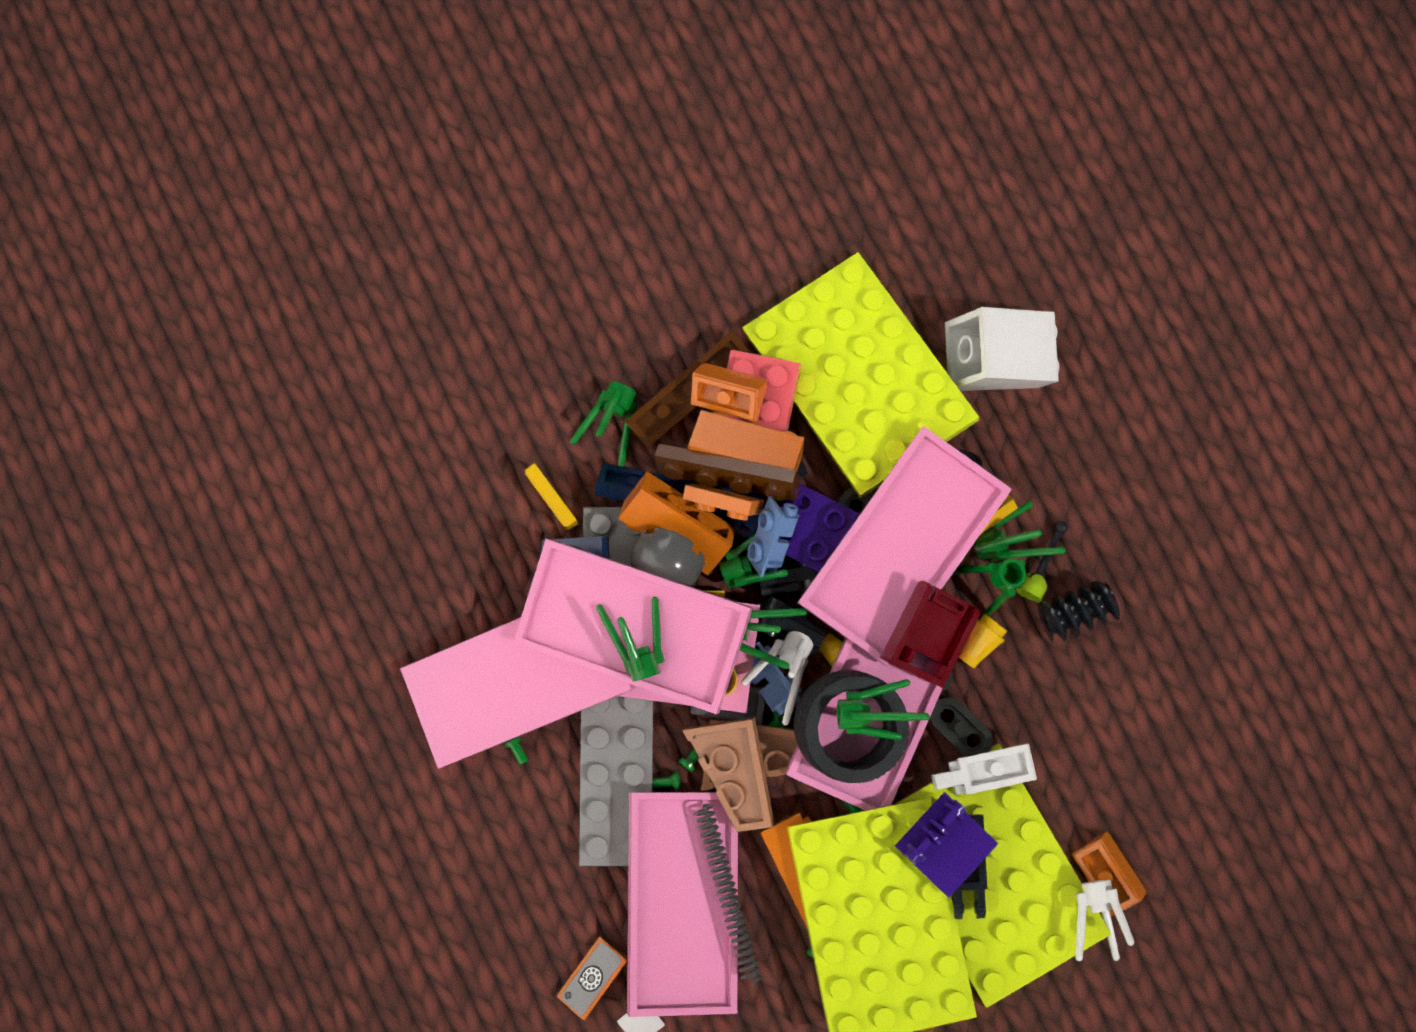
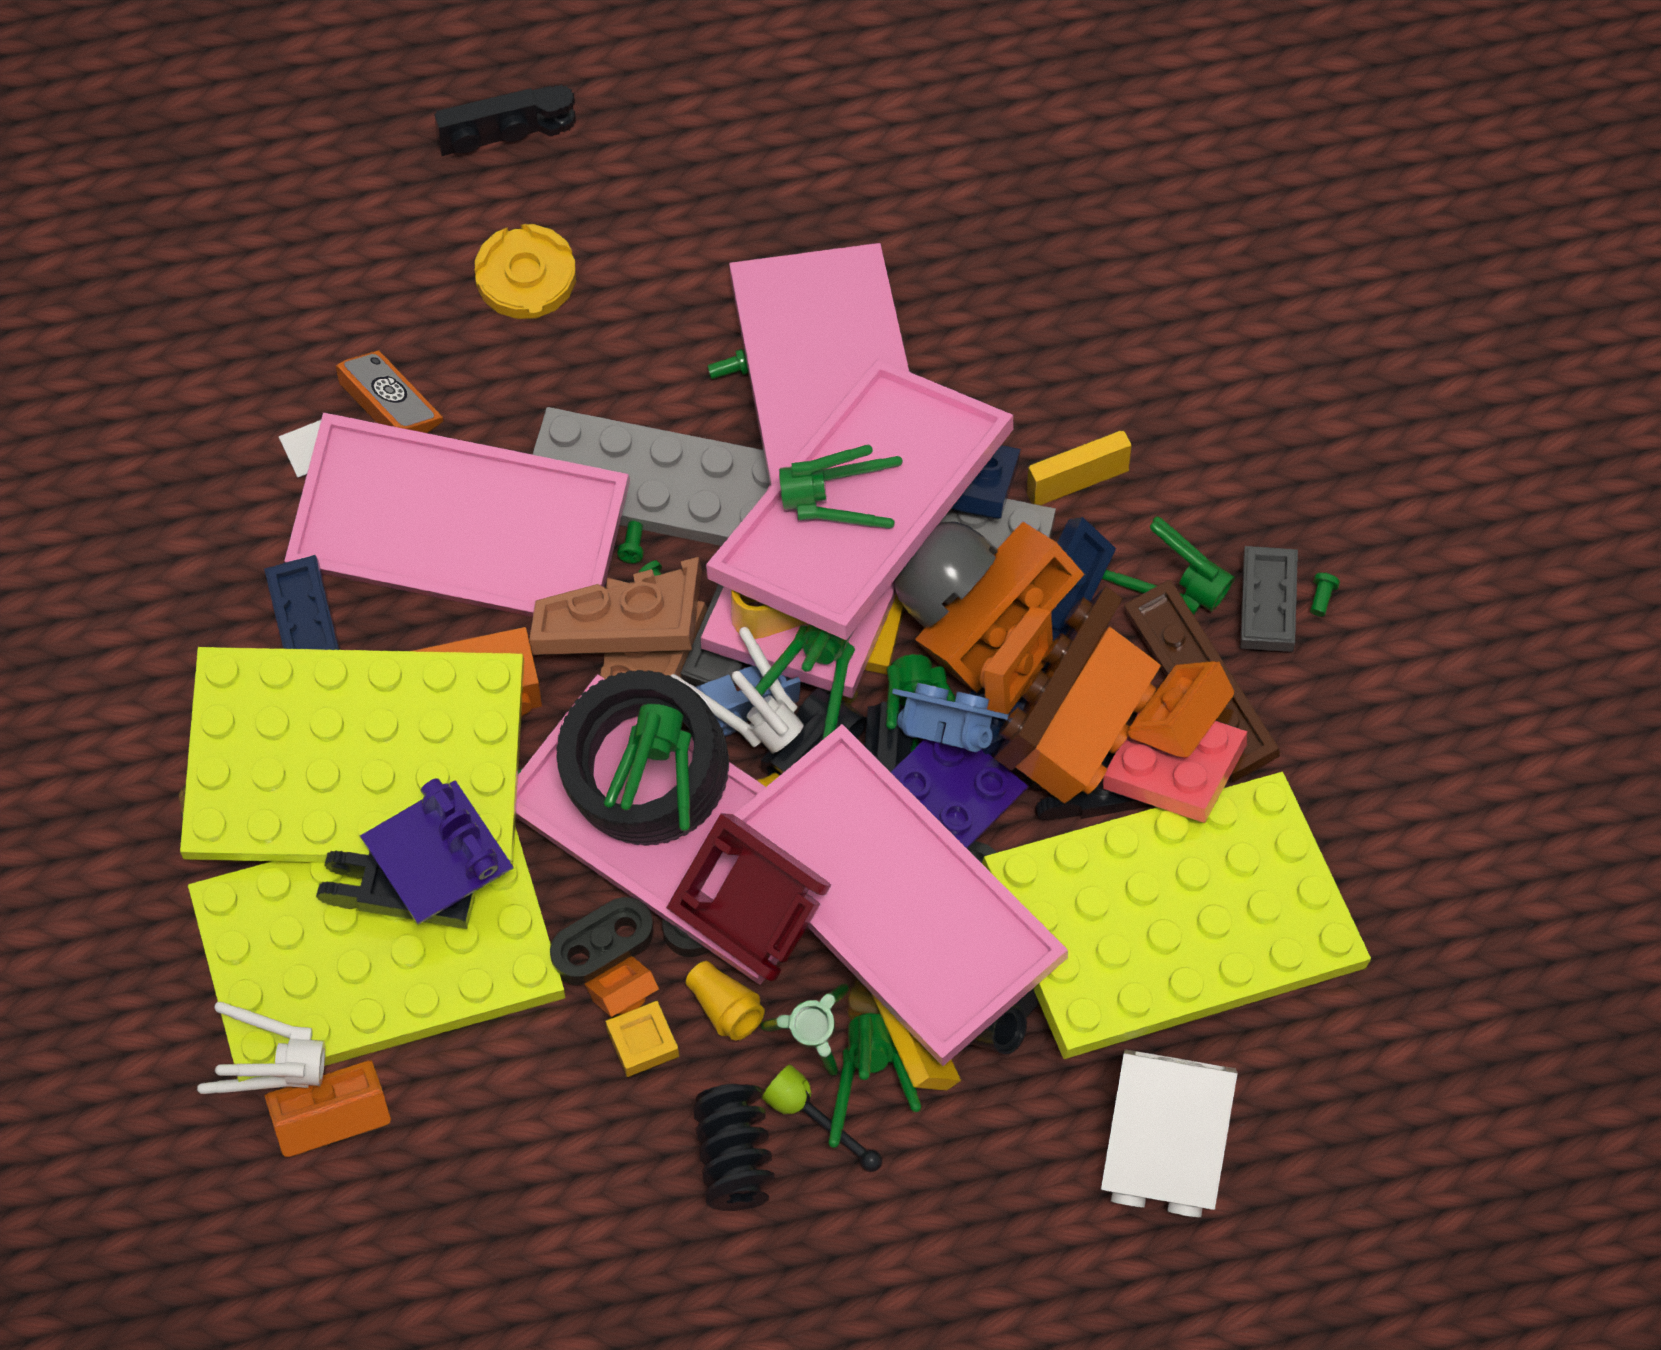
camera: 100 degrees right, 20 degrees down
dark grey piece [694,804,762,984] -> none
white hinge [931,743,1037,795] -> none
none -> dark blue plate [264,555,341,650]
none -> black hinge [434,84,576,156]
none -> yellow tile [475,224,576,319]
none -> orange plate [584,956,659,1017]
none -> yellow plate [605,1001,679,1077]
none -> dark grey plate [1240,546,1298,652]
none -> green piece [1310,572,1340,617]

